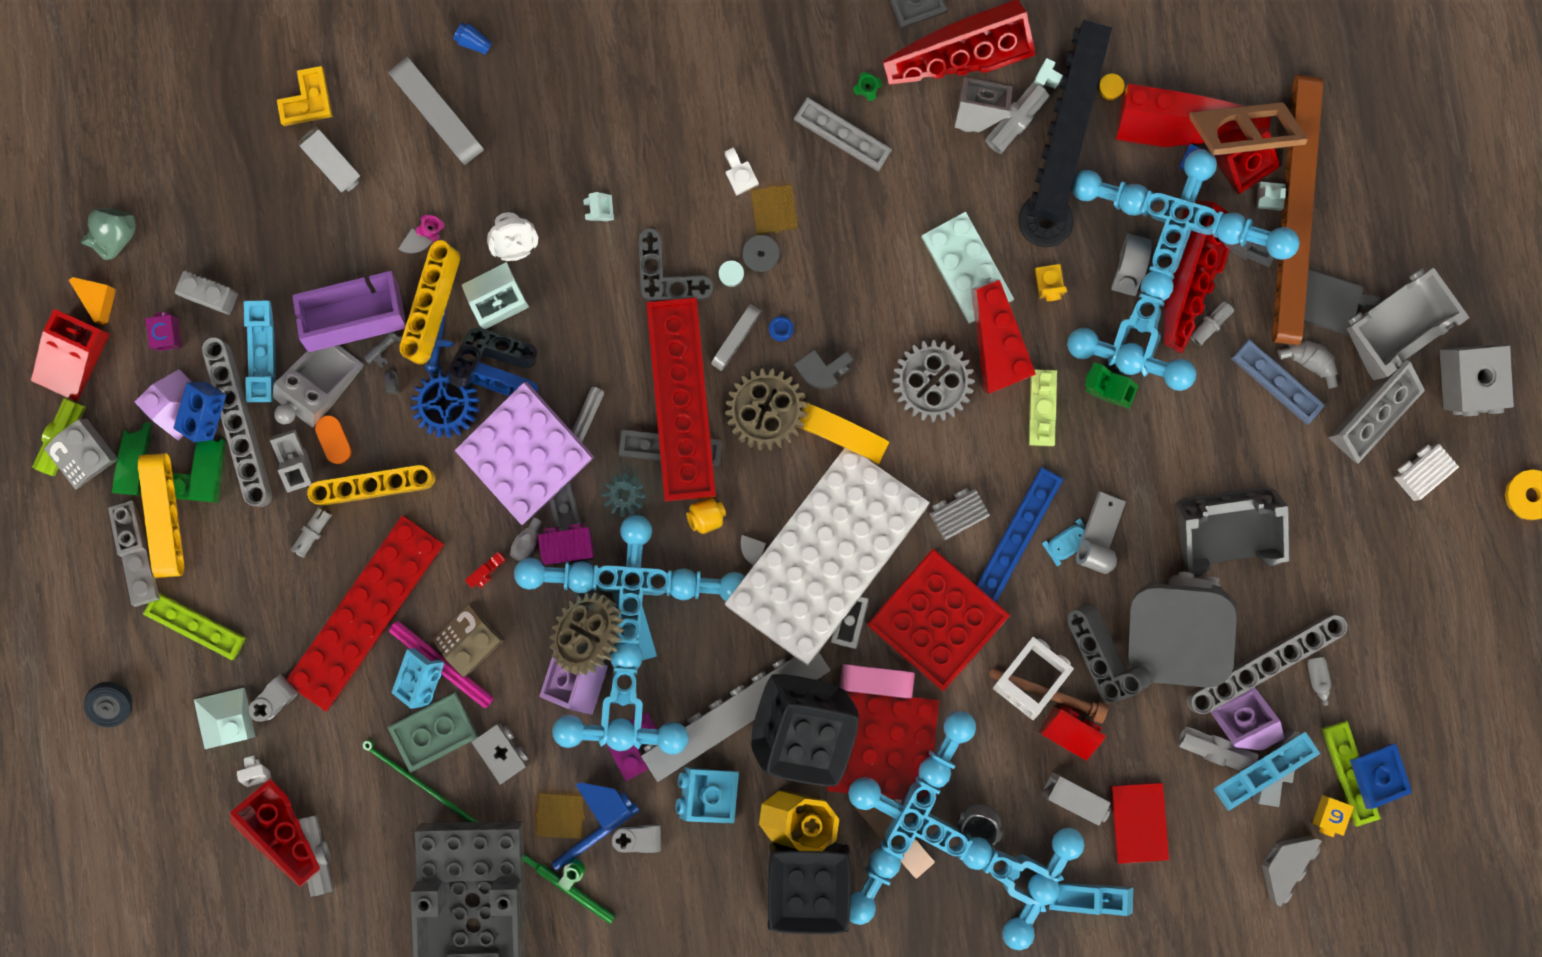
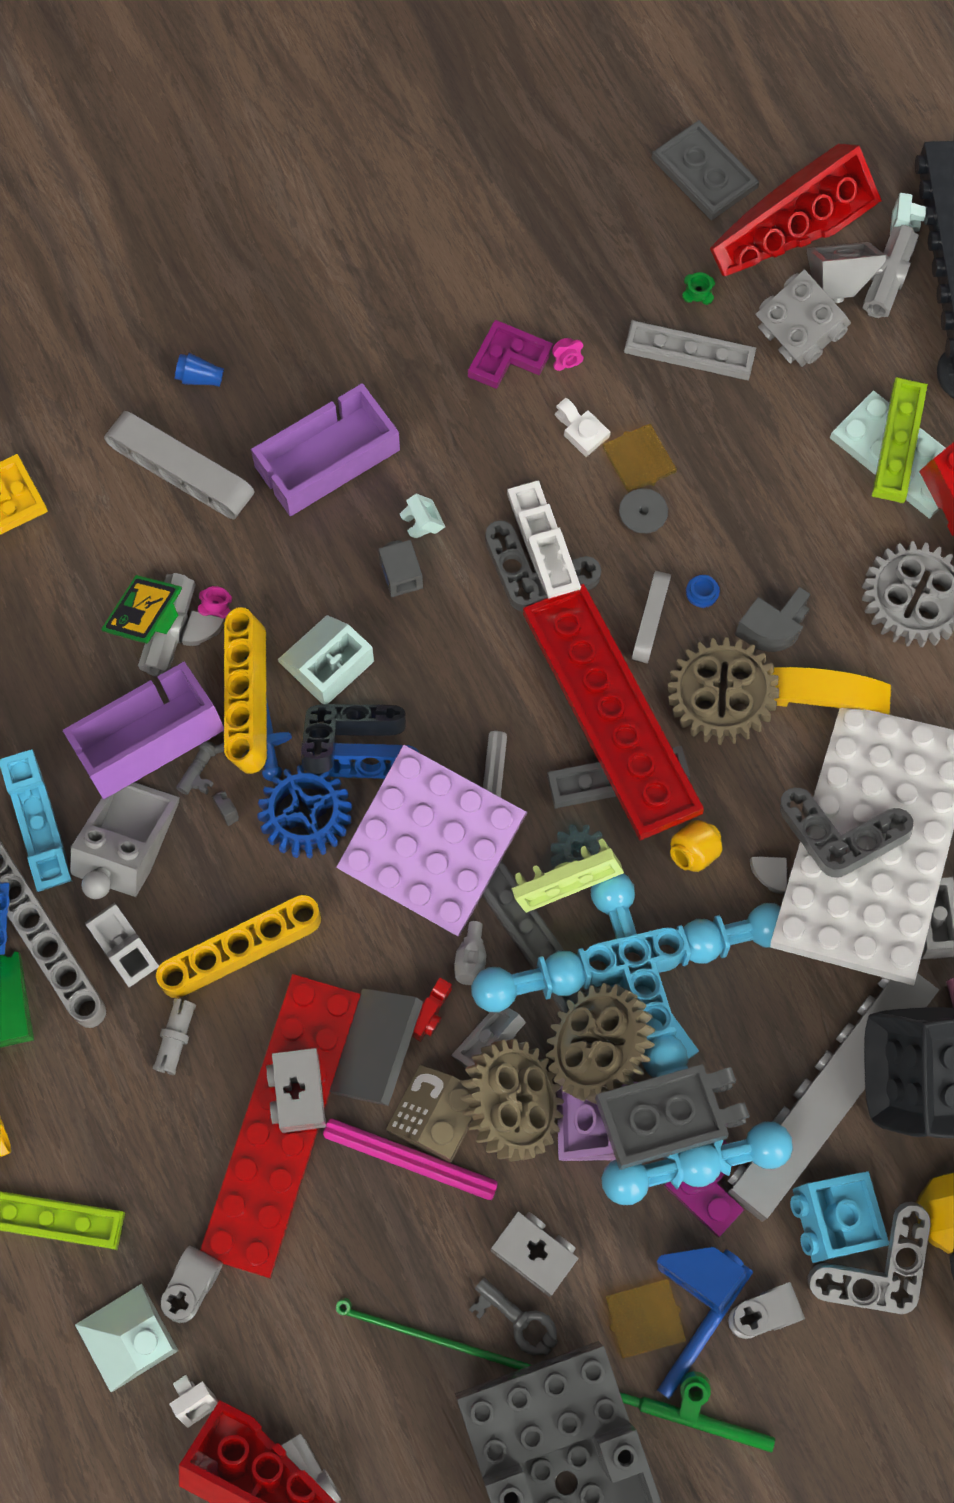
camera: 20 degrees left, 15 degrees down
light grey slope [297,126,360,192] -> none
orange tile [315,416,352,464] -> none
sand green tile [387,692,479,773] -> none
medium azure bracket [391,648,444,709] -> none
white tile [487,212,538,261] -> none
magenta brick [538,523,595,565] -> none
light aqua tile [719,261,744,287] -> none
none -> piece [101,575,182,644]
none -> light grey piece [138,573,196,676]
none -> medium lavender piece [251,383,400,516]
none -> light grey brick [266,1048,326,1133]
none -> dark grey tile [330,988,423,1106]
none -> dark grey brick [379,540,423,597]
none -> light grey plate [452,1008,526,1068]
none -> dark tan gear [461,1039,564,1162]
none -> magenta plate [468,320,553,389]
none -> dark grey piece [469,1277,558,1356]
none -> white slope [507,480,581,599]
none -> yellowish green plate [512,839,624,913]
none -> dark pink plate [552,338,584,371]
none -> dark grey tile [595,1064,750,1170]
none -> light grey brick [756,269,851,367]
none -> dark grey beam [780,787,913,878]
none -> light grey beam [808,1202,930,1314]
none -> lime tile [871,377,928,503]

